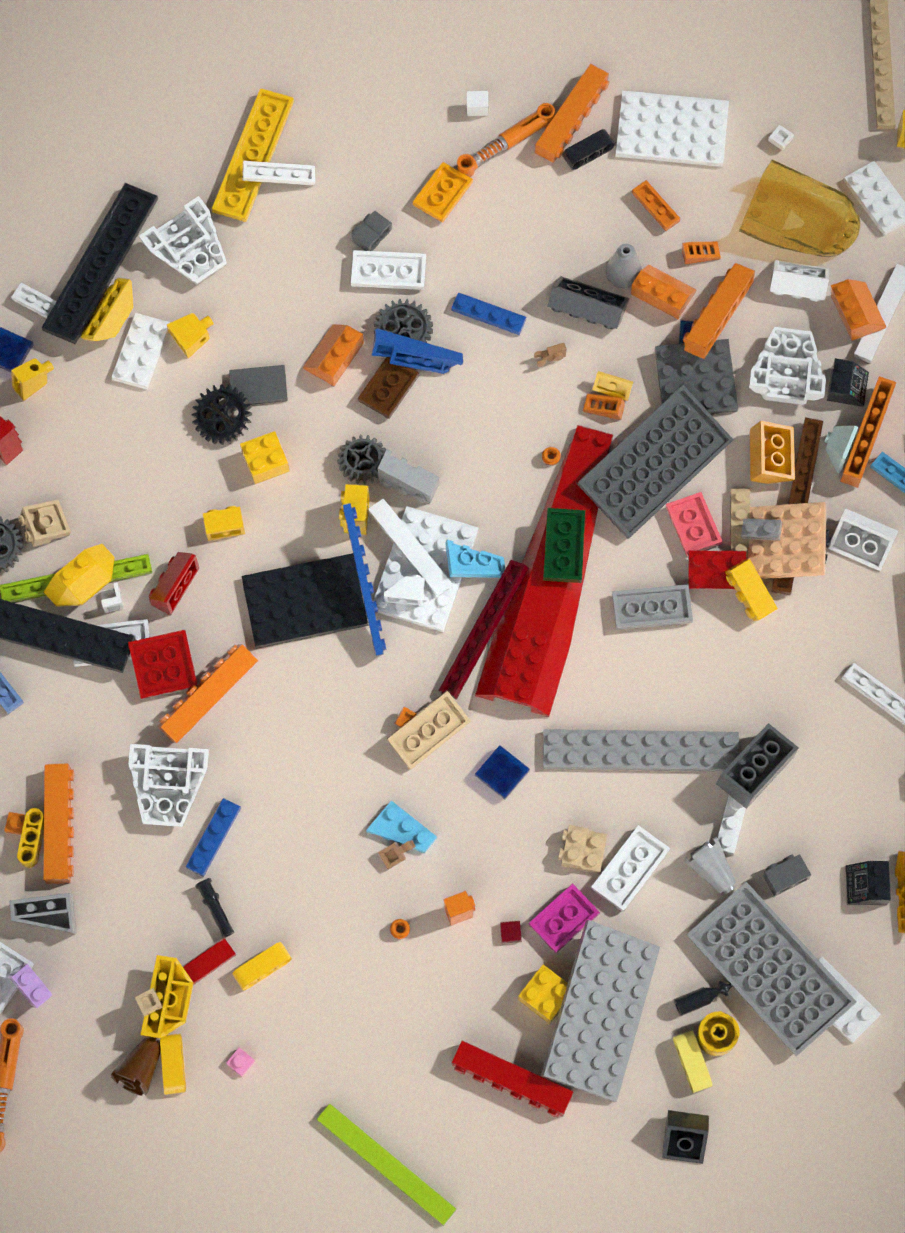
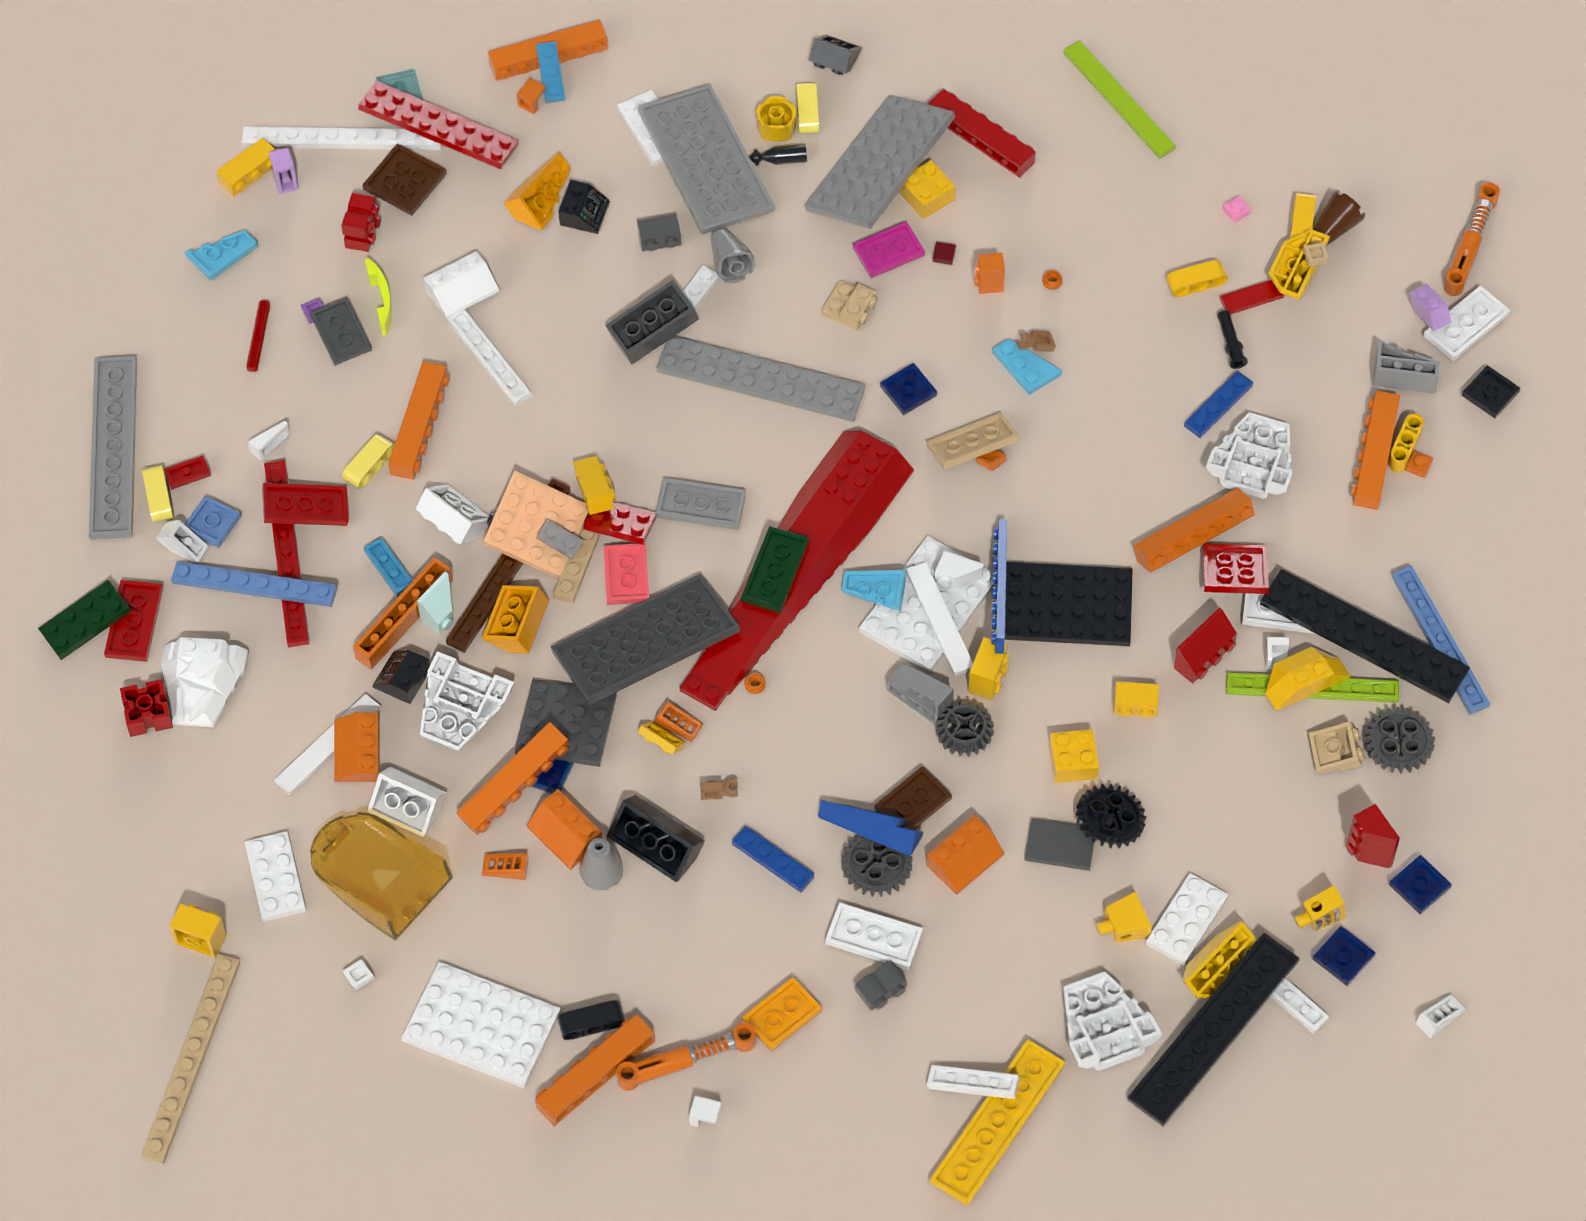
camera: 165 degrees left, 10 degrees down
dark red plate [438,559,529,700] -> none
white plate [591,825,670,912] -> none
orange plate [632,180,680,231] -> none

